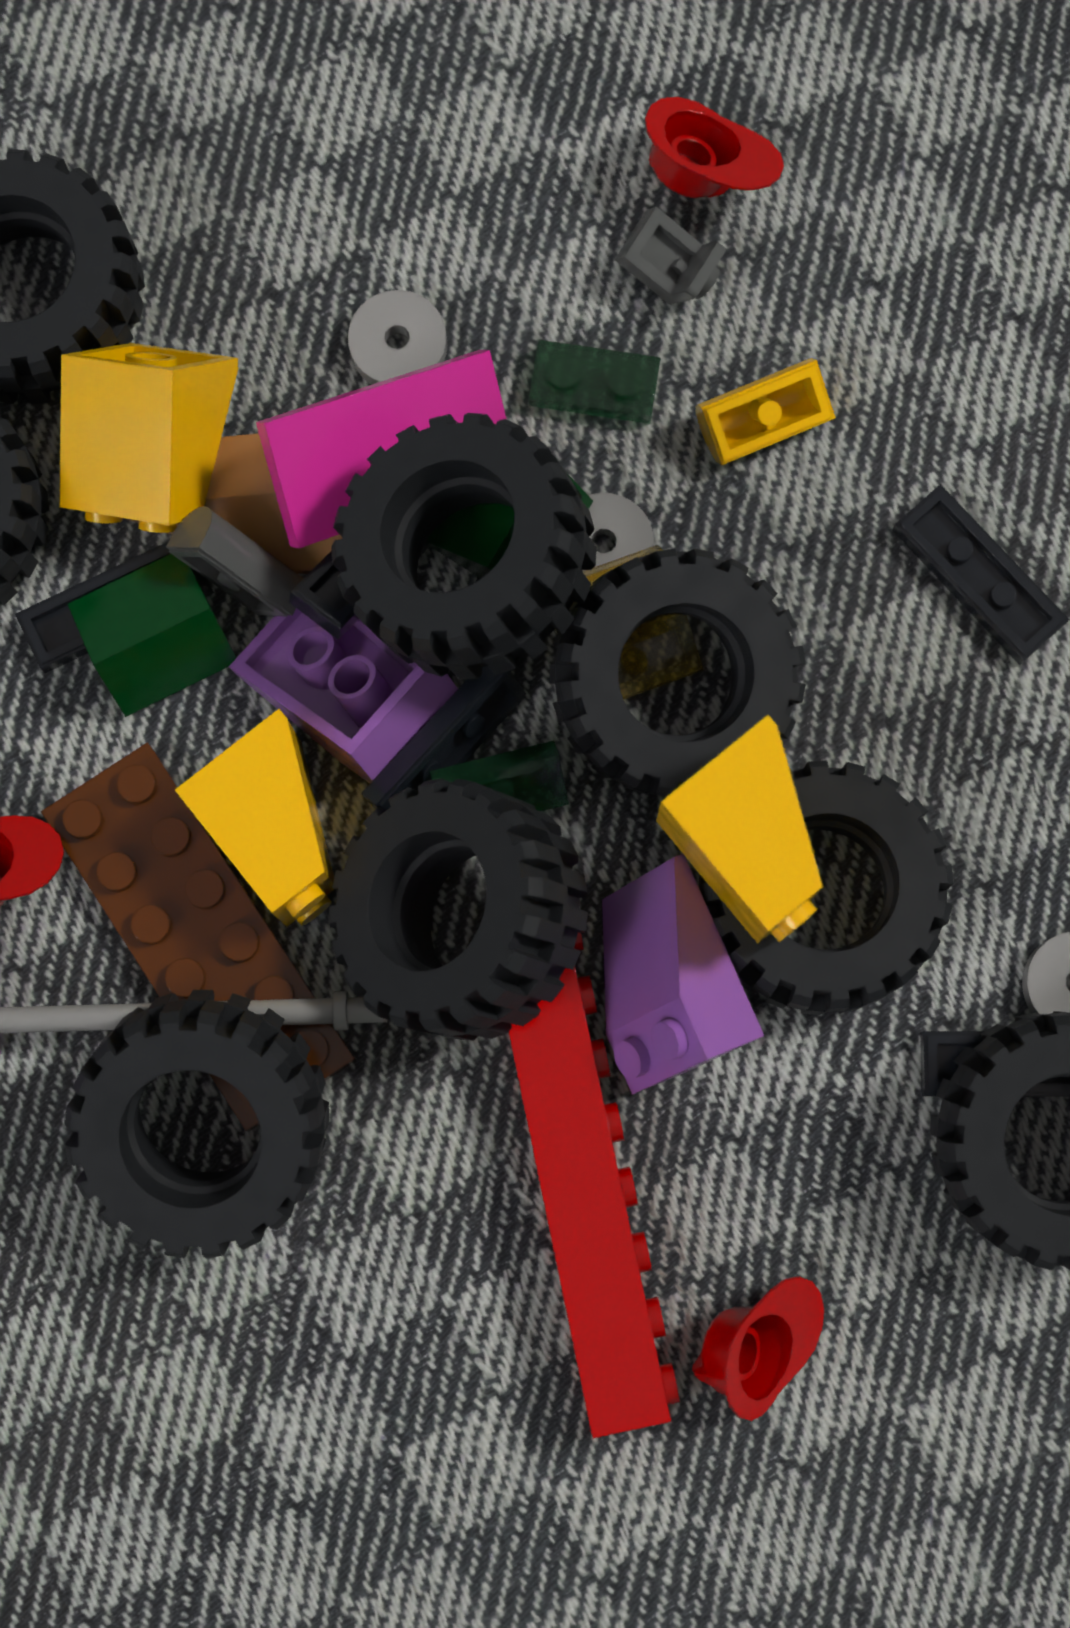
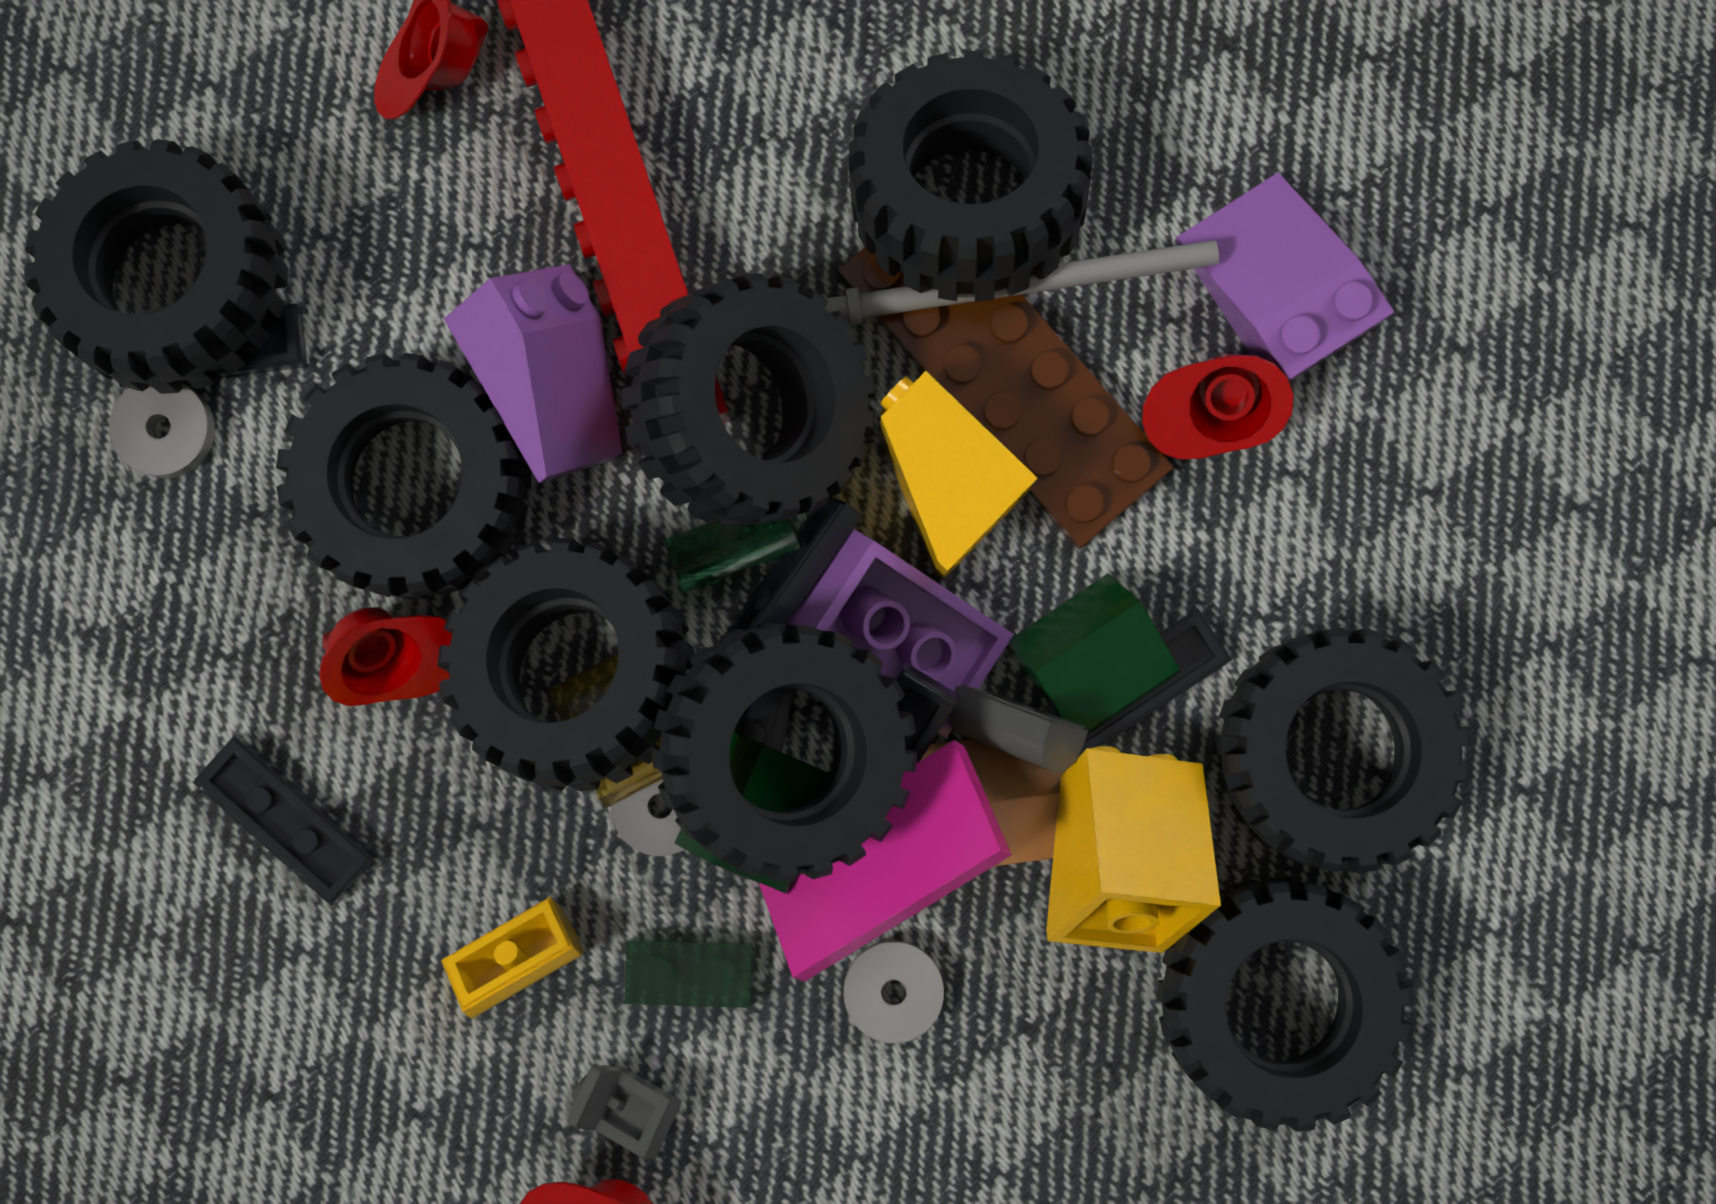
camera: 170 degrees right, 5 degrees up
yellow slope [656,715,823,943] -> none
none -> red piece [319,607,453,706]

